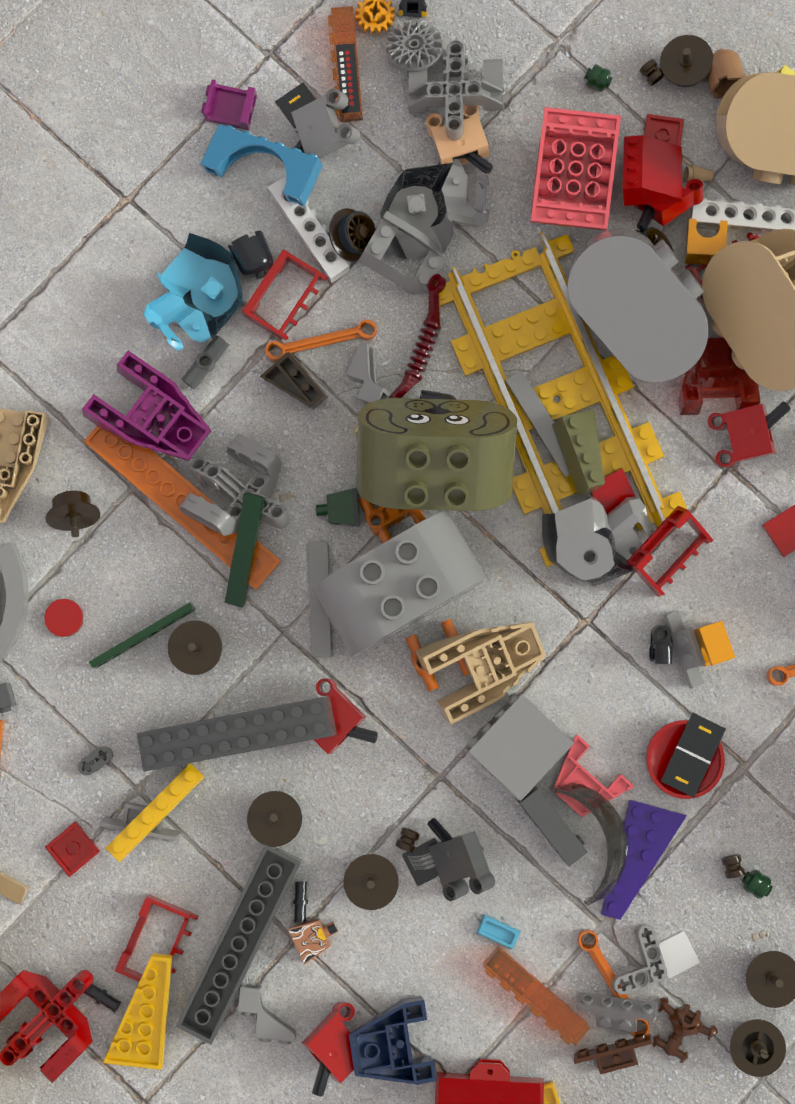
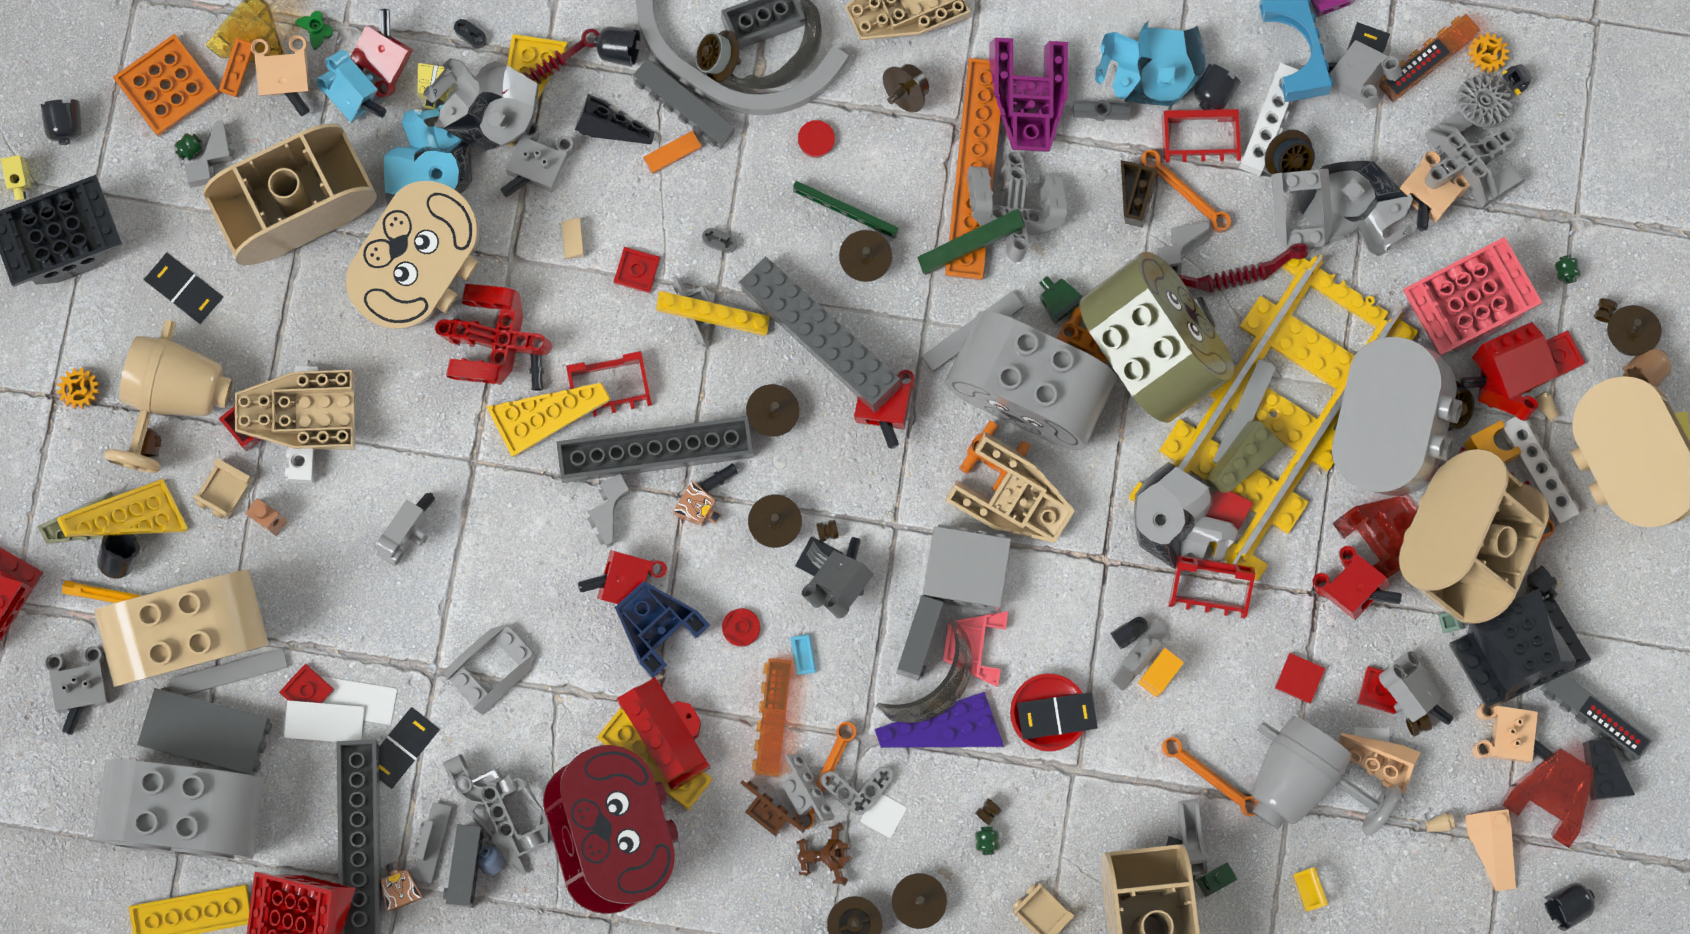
camera: 50 degrees right, 5 degrees down
none -> red tile [722,608,760,647]

